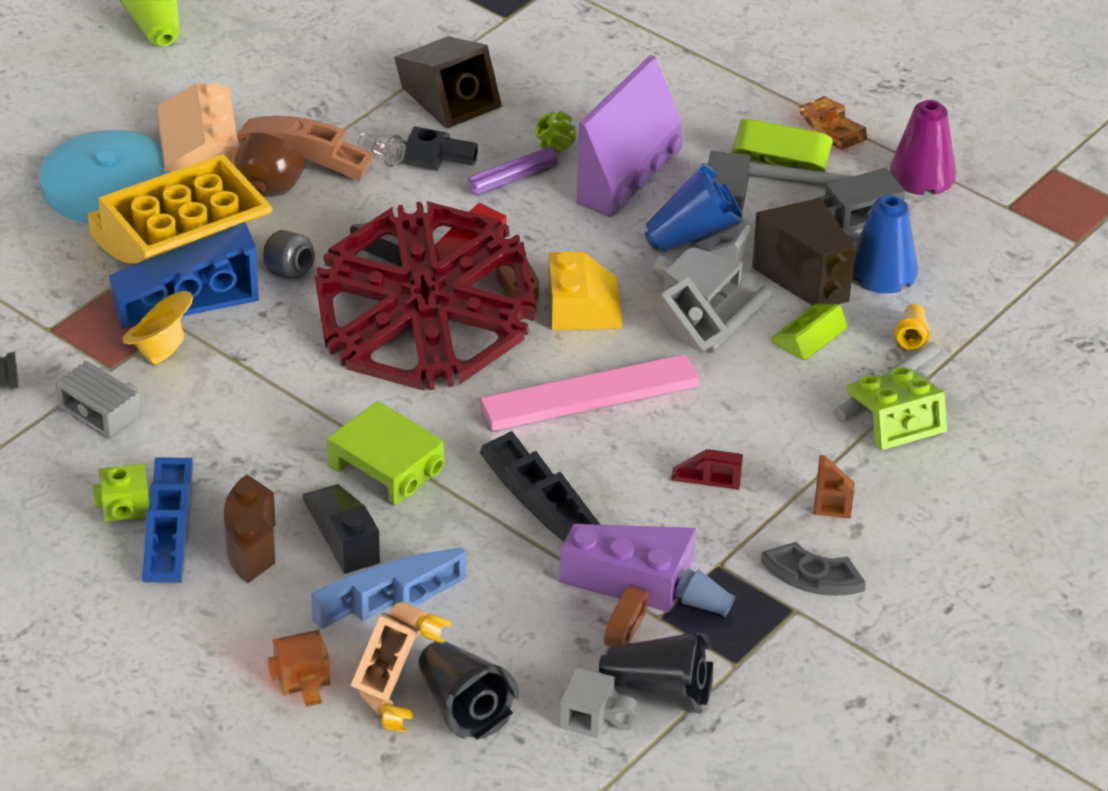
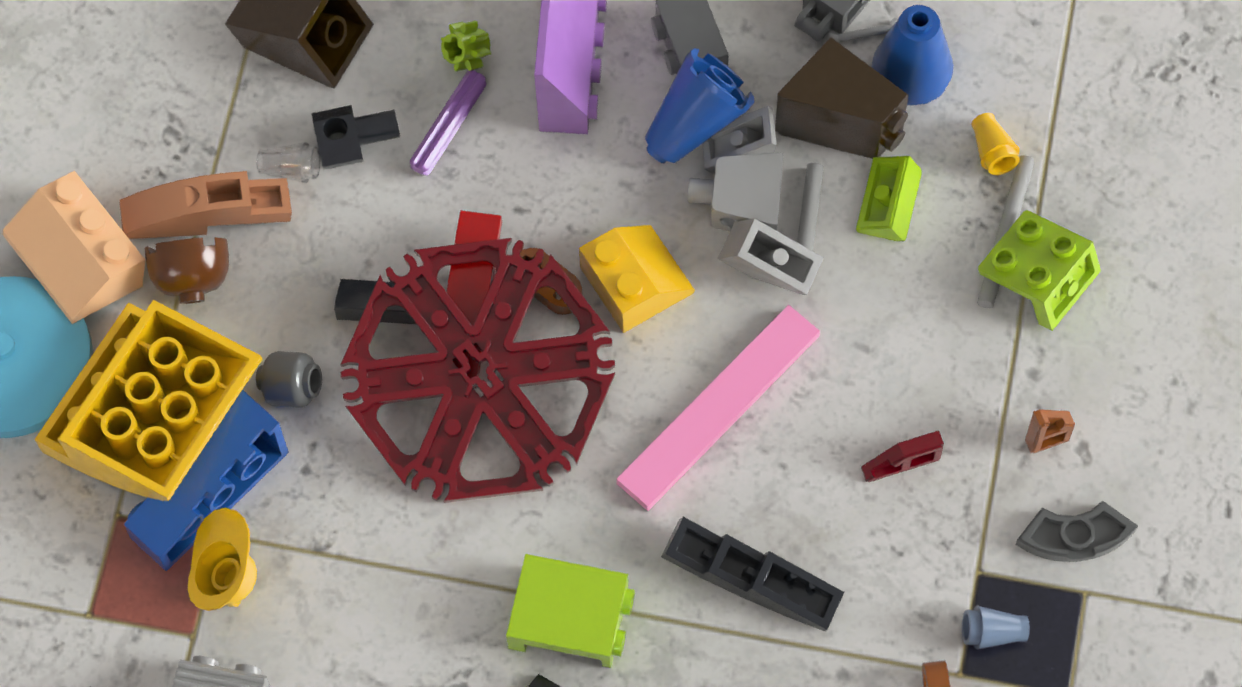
camera: 25 degrees left, 25 degrees up
medium lavender wedge [559,524,696,612] -> none

